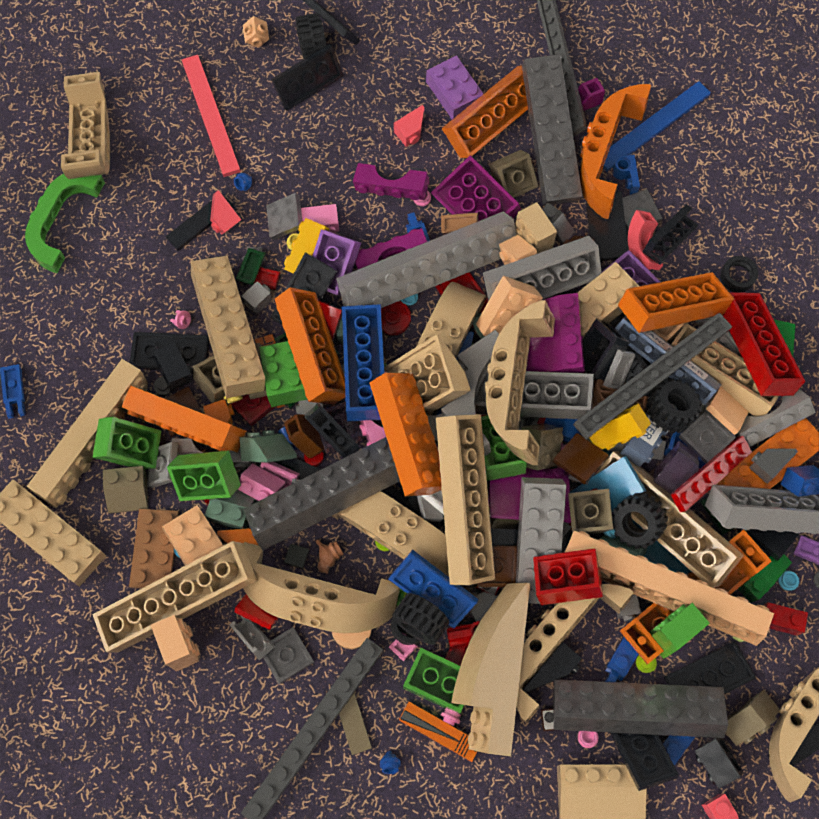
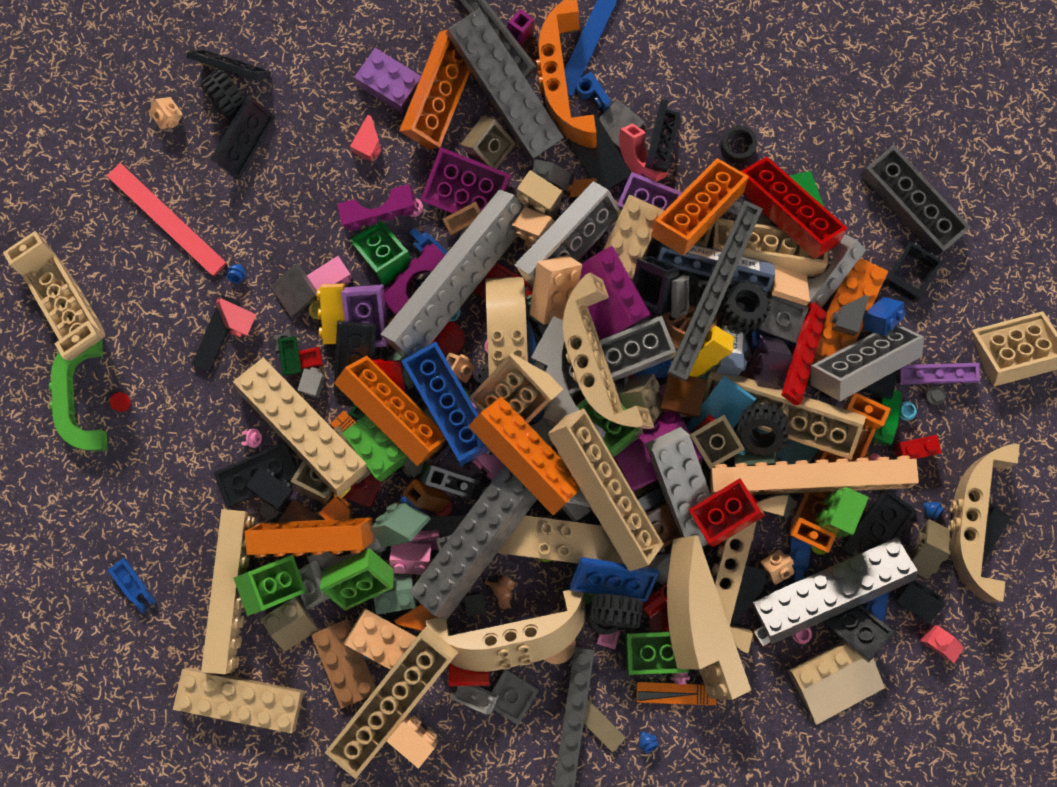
camera: 30 degrees left, 10 degrees up
none -> red tile [110,392,131,412]
none -> green slope [350,221,412,286]
none -> light nougat brick [446,353,475,383]
none -> light nougat brick [760,549,794,585]
none -> blue plate [923,502,945,521]

